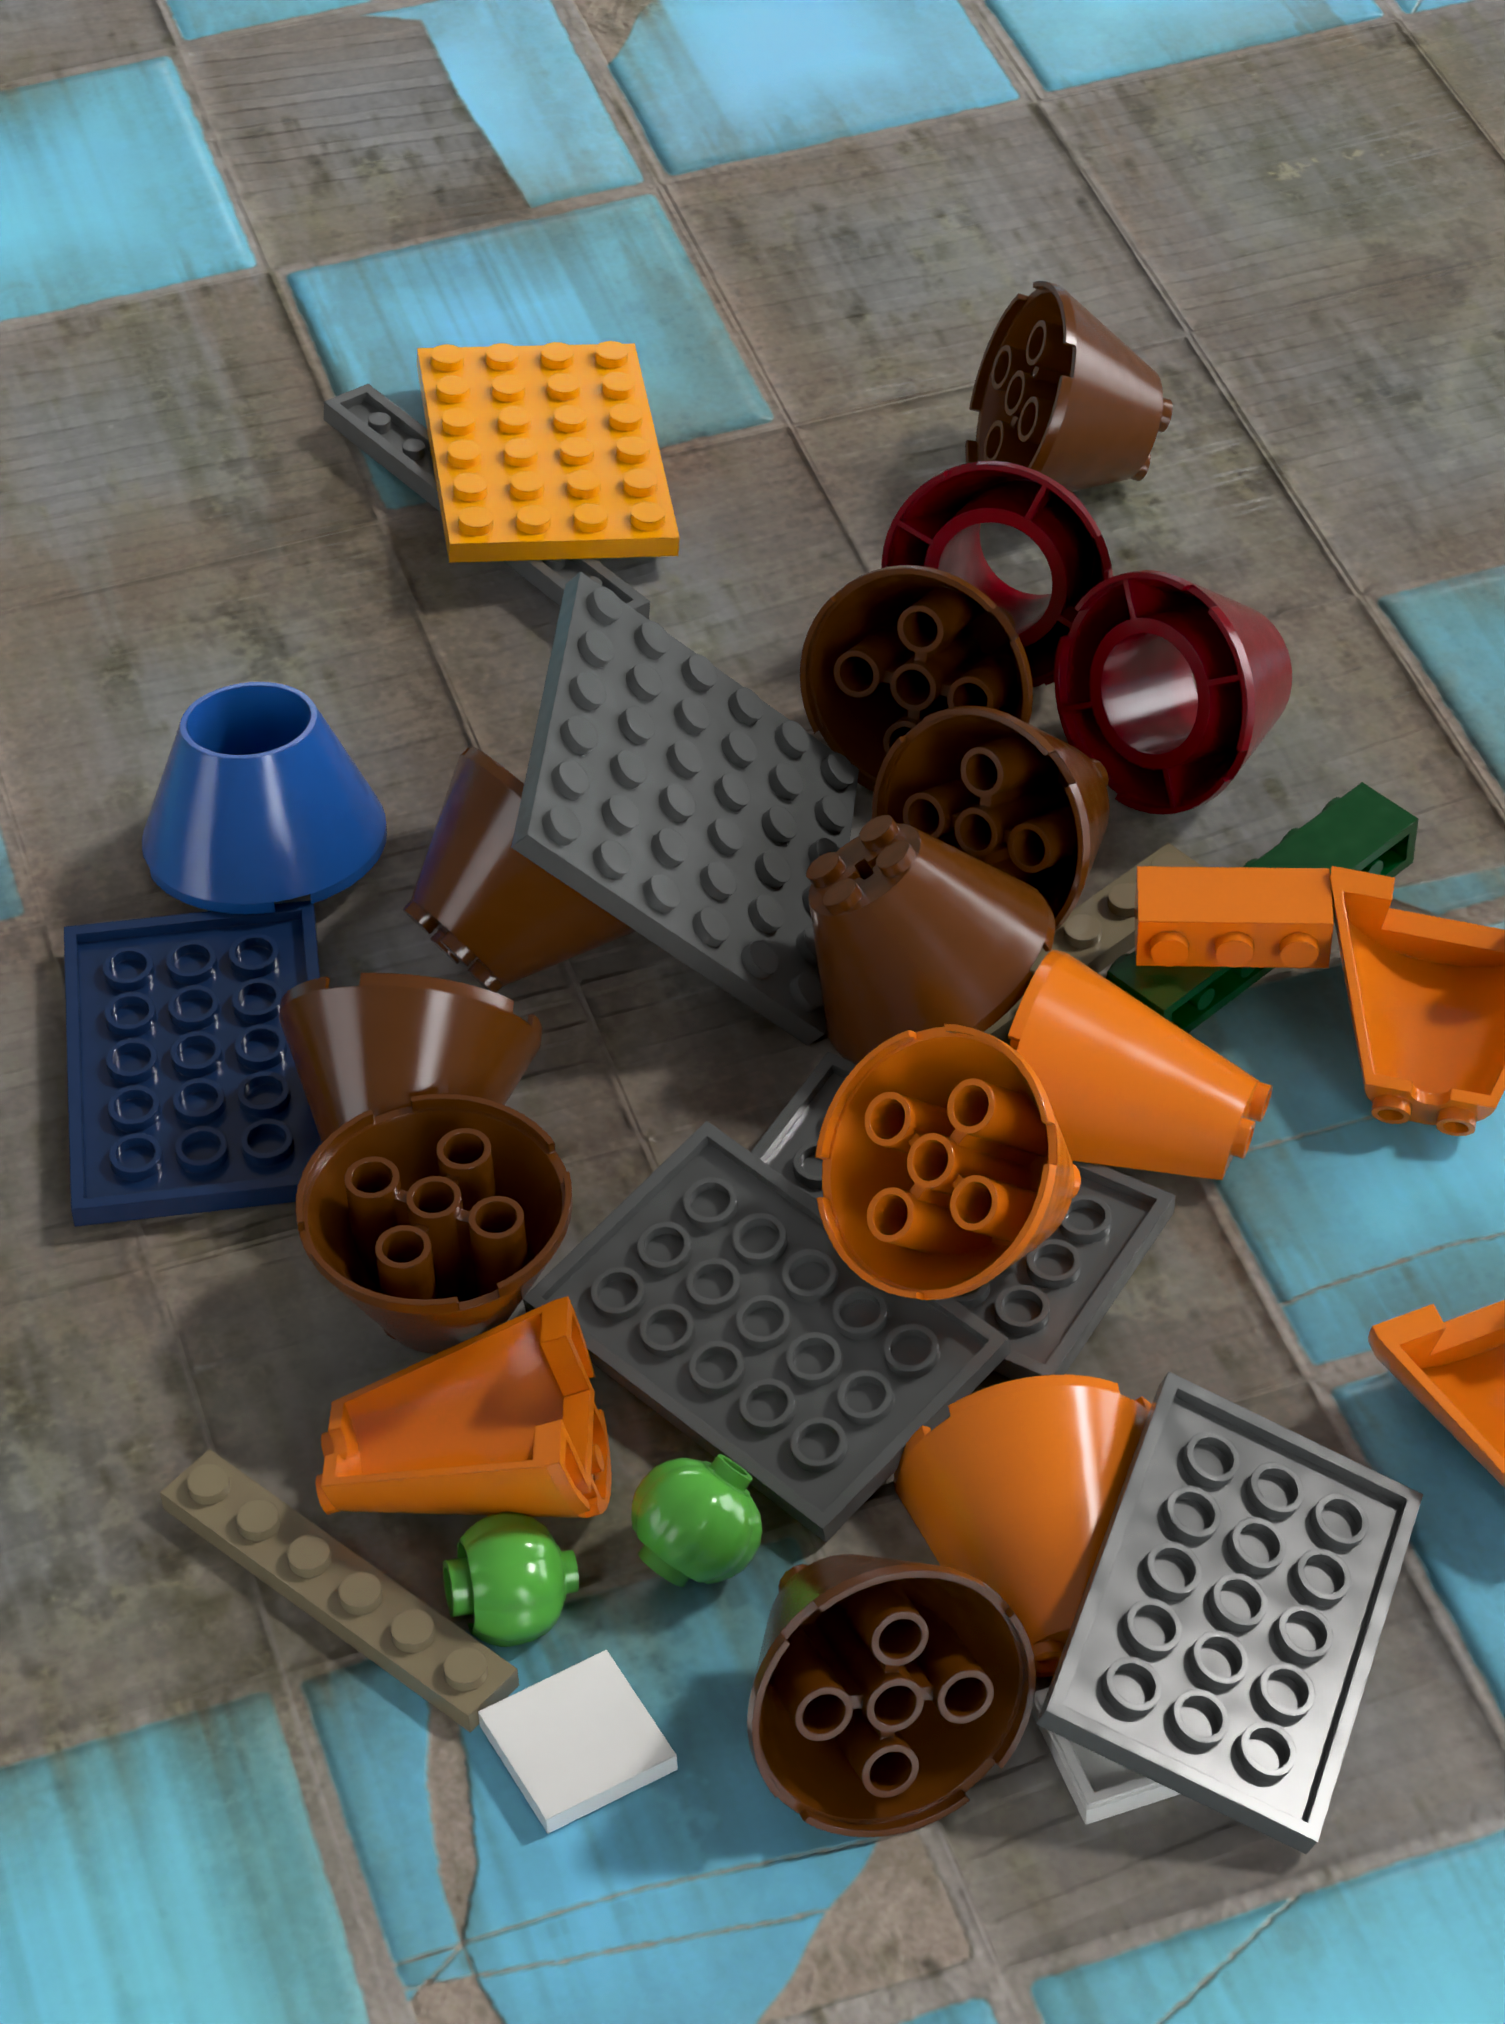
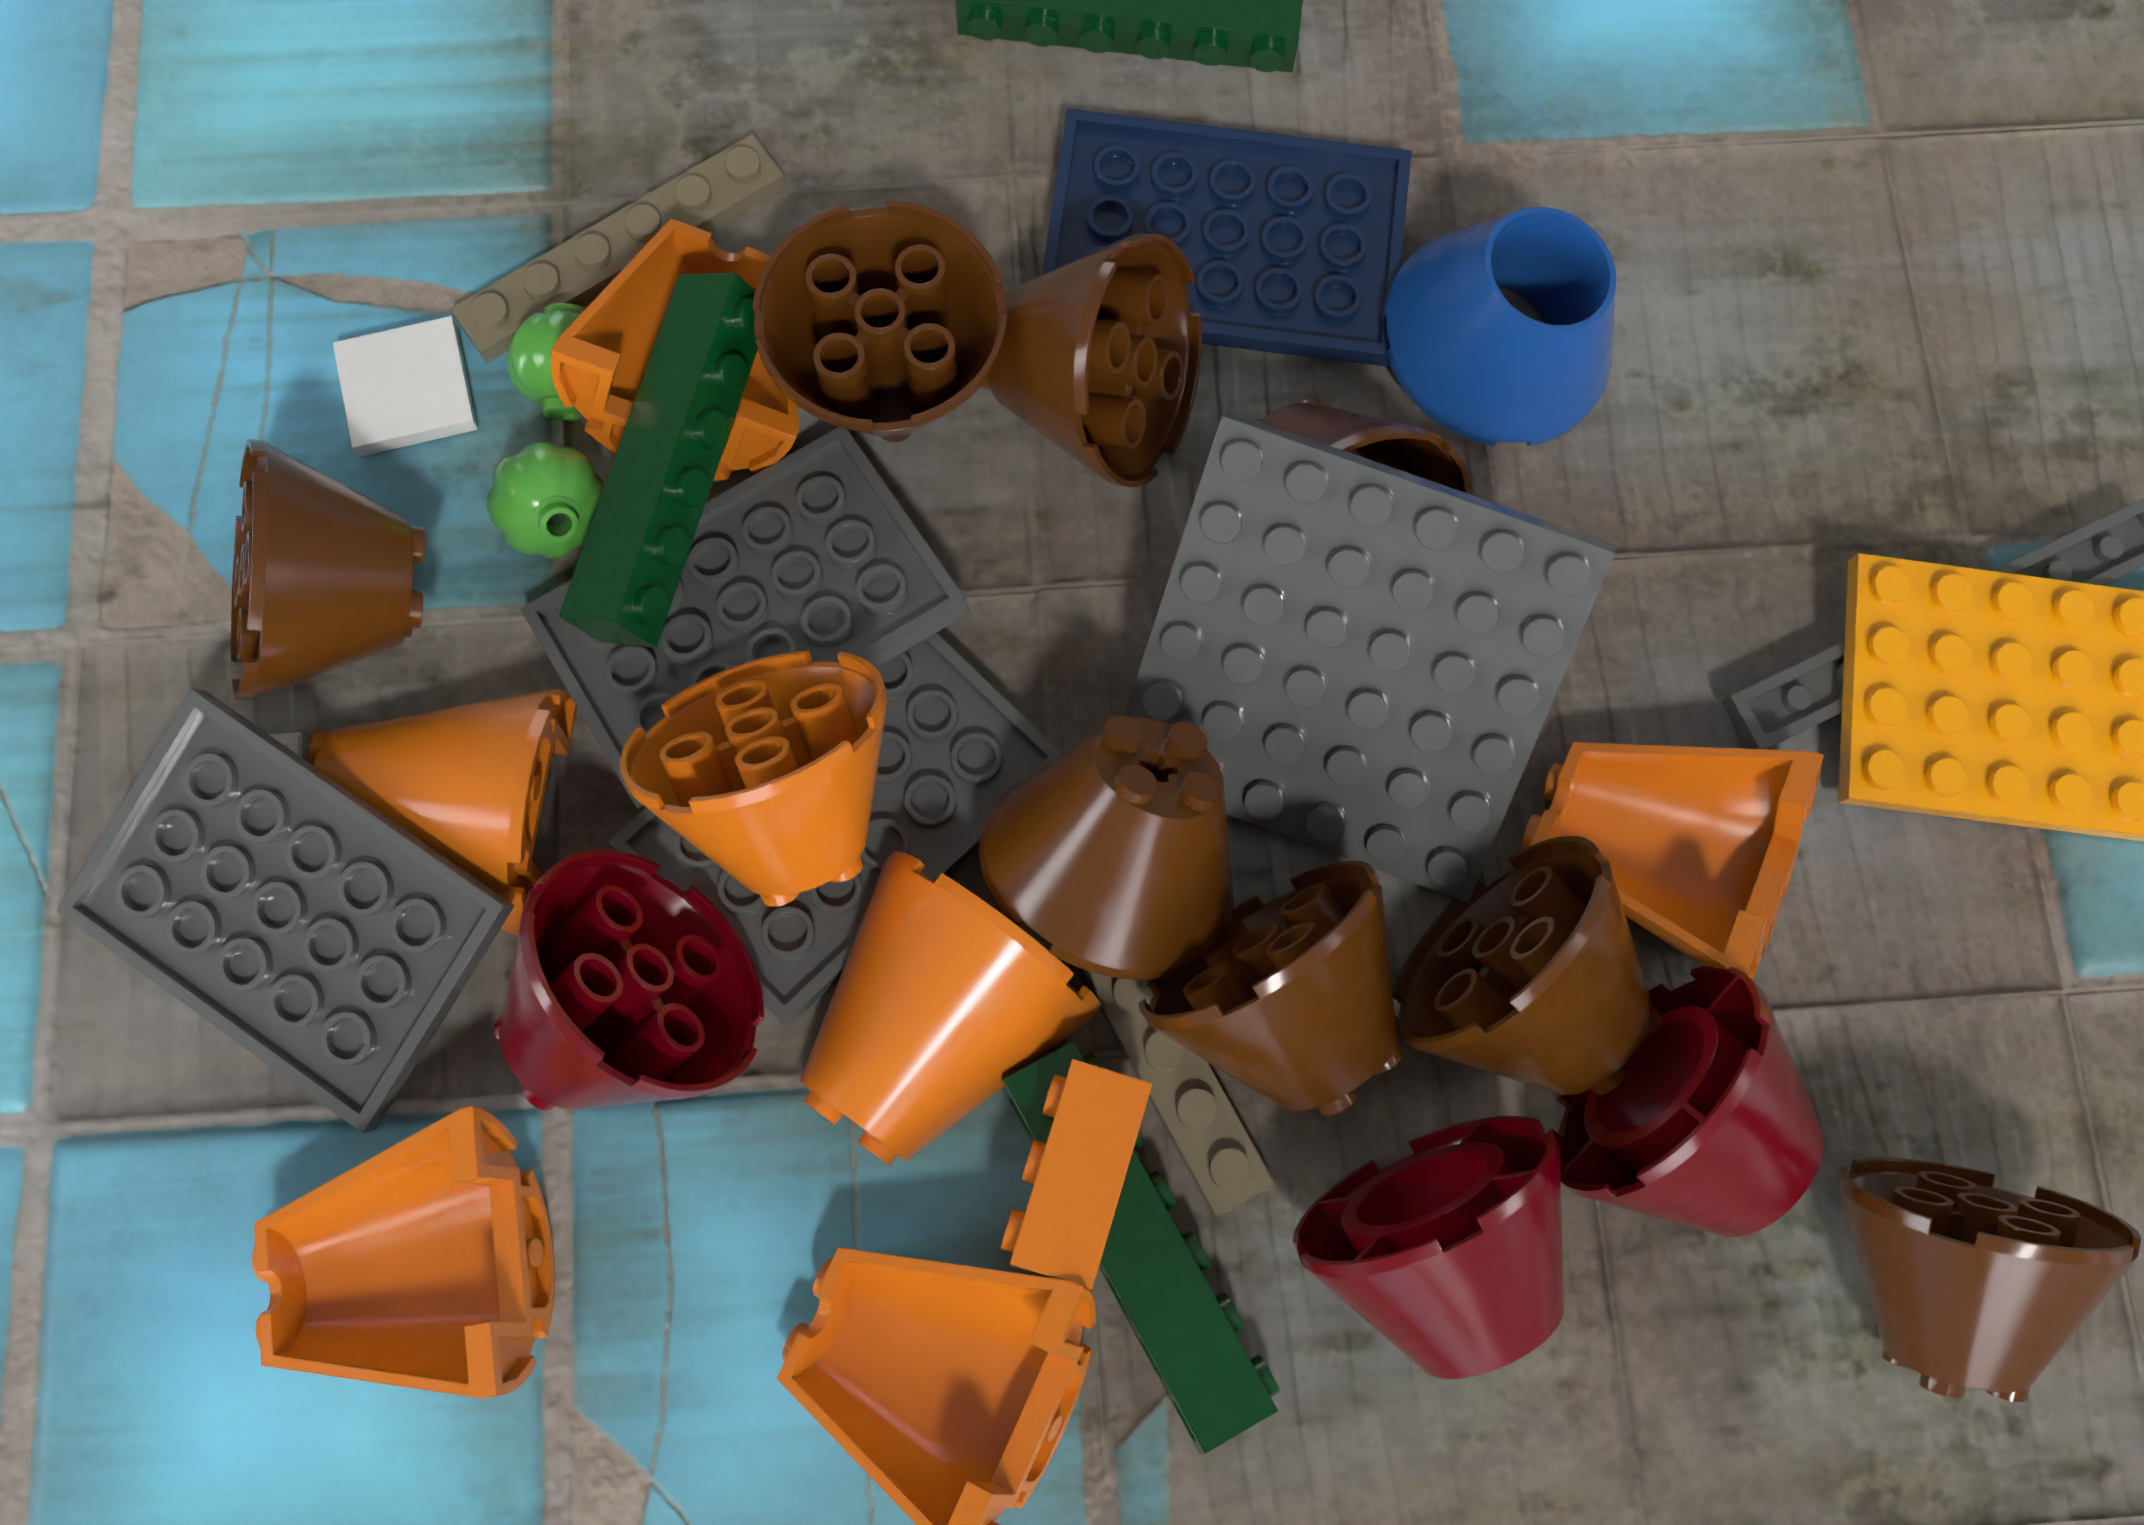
camera: 100 degrees right, 25 degrees up
none -> dark red cone [494,850,764,1110]
none -> dark green brick [559,273,758,648]
none -> orange cone [1522,742,1824,979]

